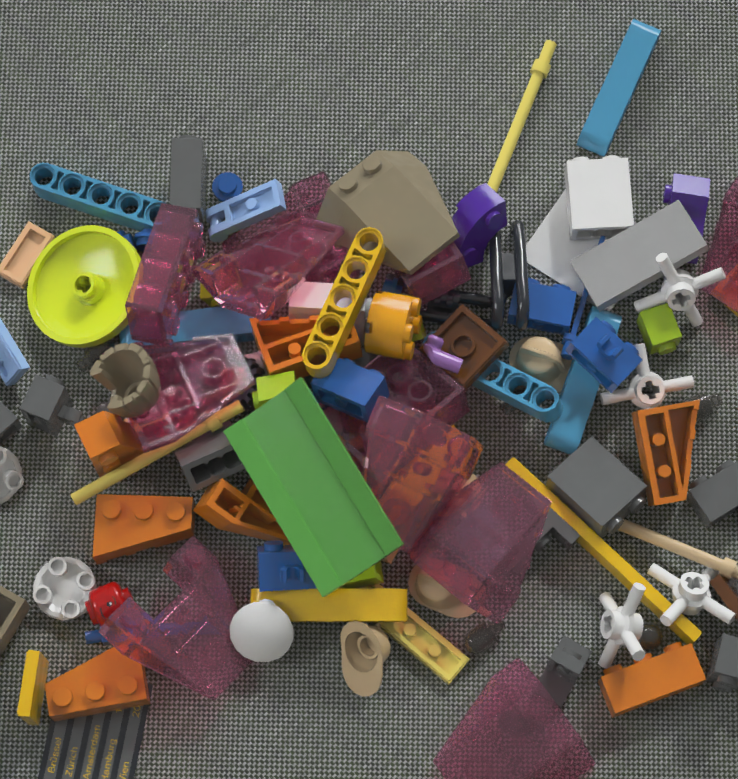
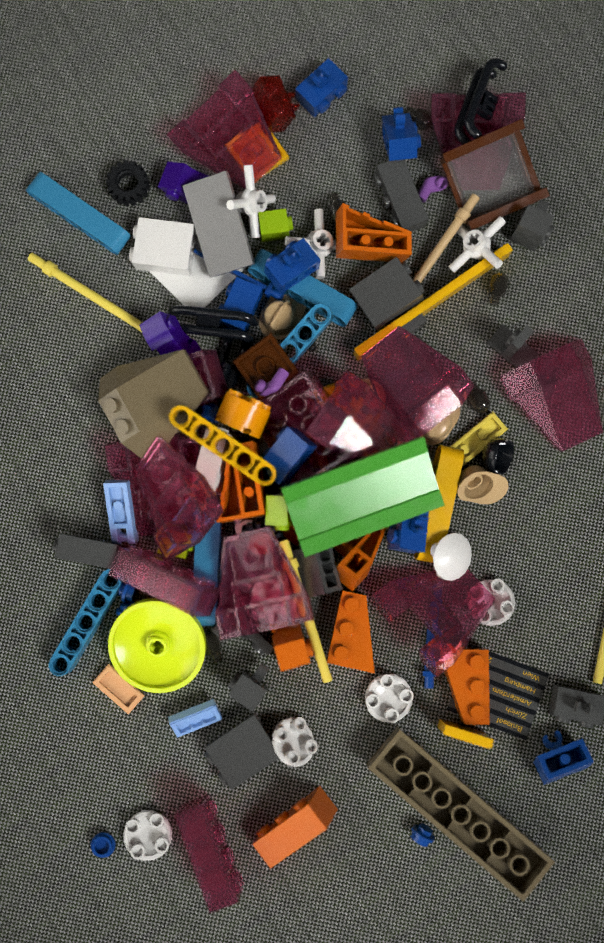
camera: 80 degrees left, 10 degrees up
red head [85,581,135,629] -> none
dark tan hair [90,343,161,418] -> none
blue plate [212,172,243,202] -> none
white bar [598,582,646,669] -> none
orange brick [598,641,707,718] -> none
none -> black tyre [106,160,150,207]
none -> white dish [467,579,516,626]
none -> black hair [482,438,514,474]

